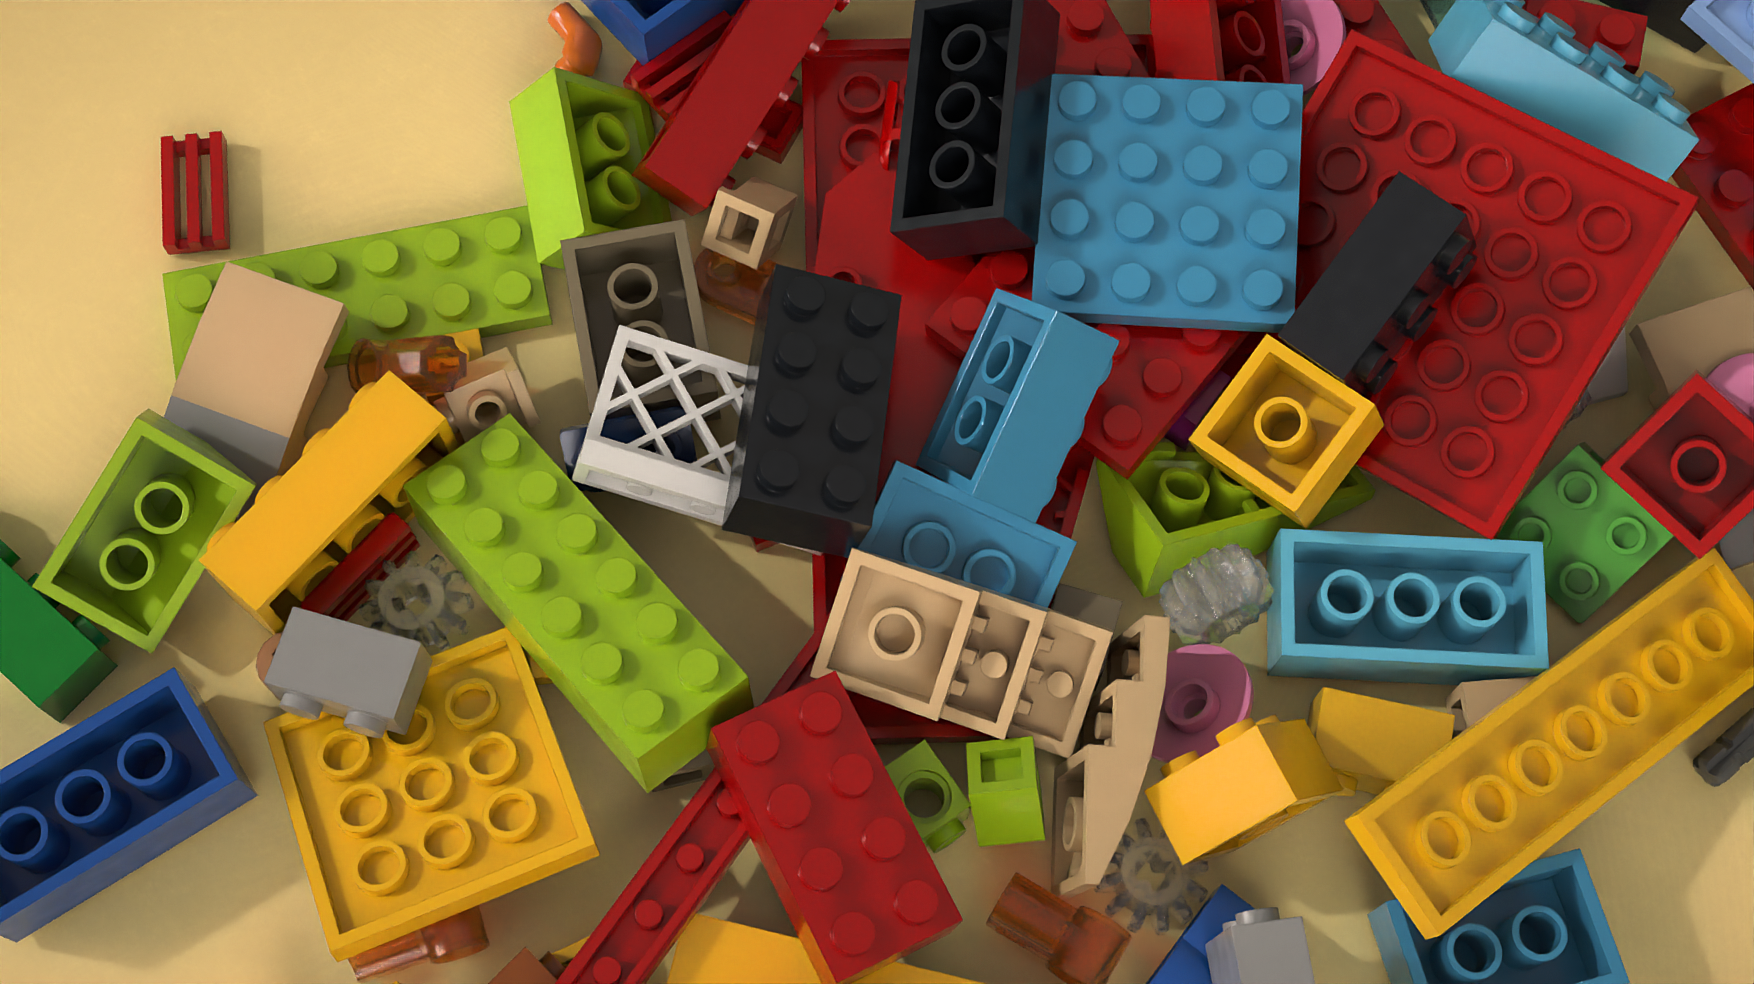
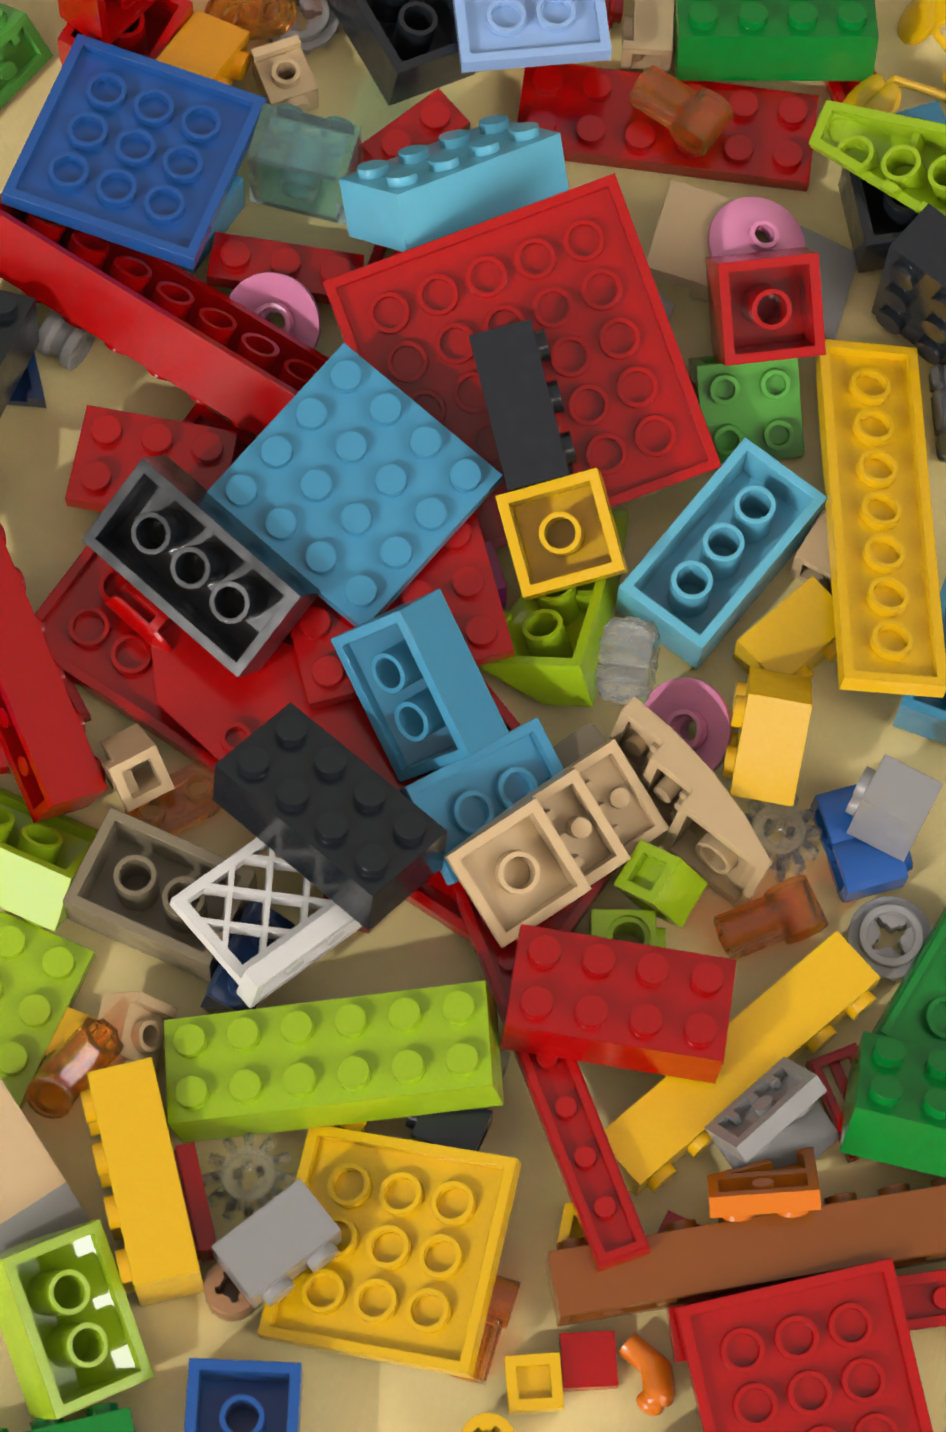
camera: 55 degrees left, 0 degrees up
none -> black brick [405,1108,493,1152]

